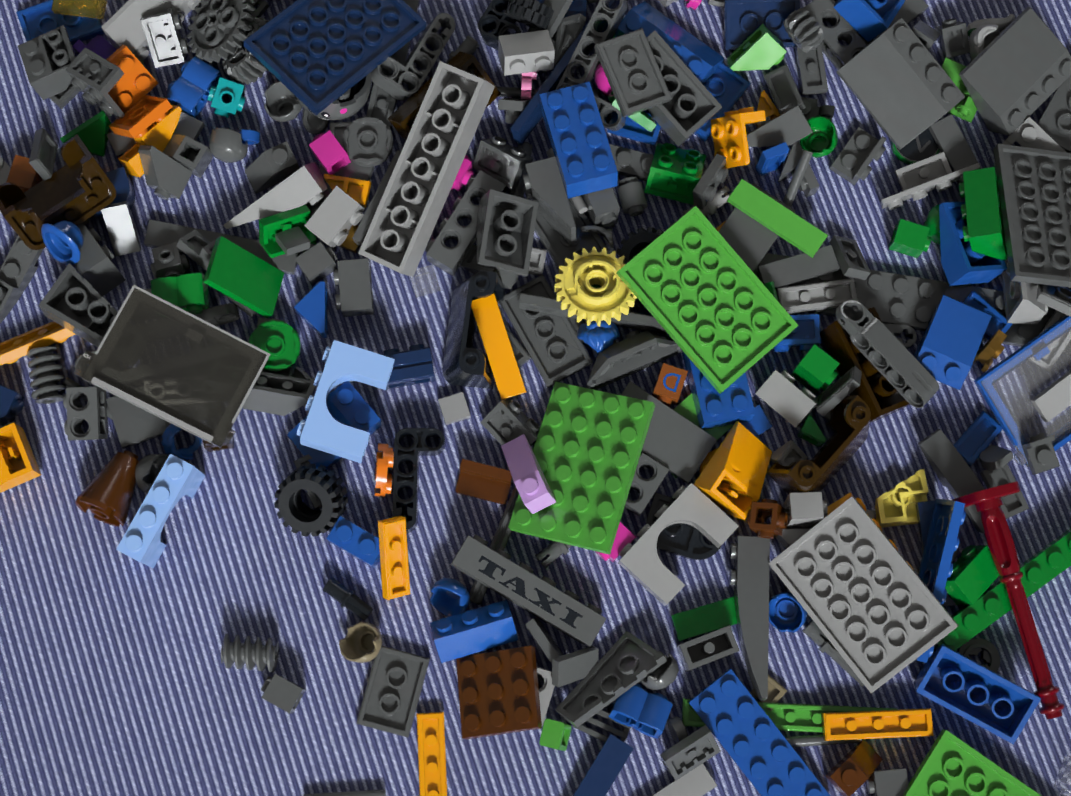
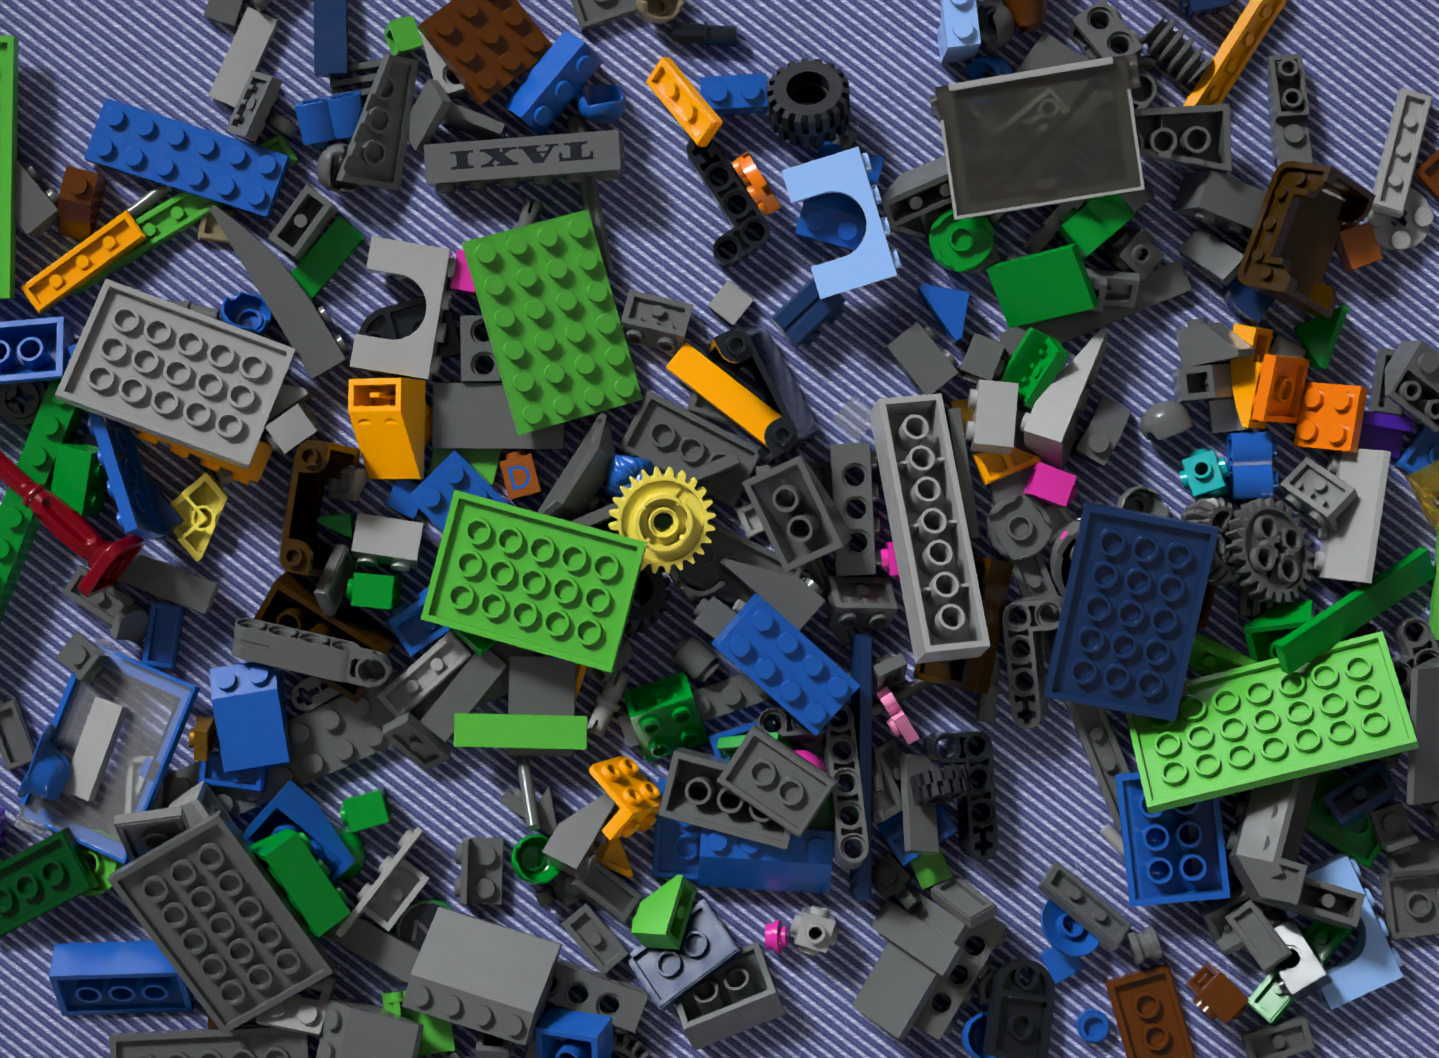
camera: 150 degrees right, 10 degrees up
dark grey tile [29,128,58,180] -> none
blue hat [41,221,84,265] -> none
dark grey bracket [66,48,125,119] -> none
blue tile [236,130,260,145] -> none
dark grey tile [275,226,310,256] -> none
reddish brown panel [455,458,512,505] -> none
light grey brick [498,30,555,76] -> none
lavender slope [501,434,556,514] -> none
dark grey plate [693,154,729,210] -> none
reddish brown brick [747,499,788,539] -> none
blue tile [755,142,790,176] -> none
dark grey gear [783,8,825,53] -> none

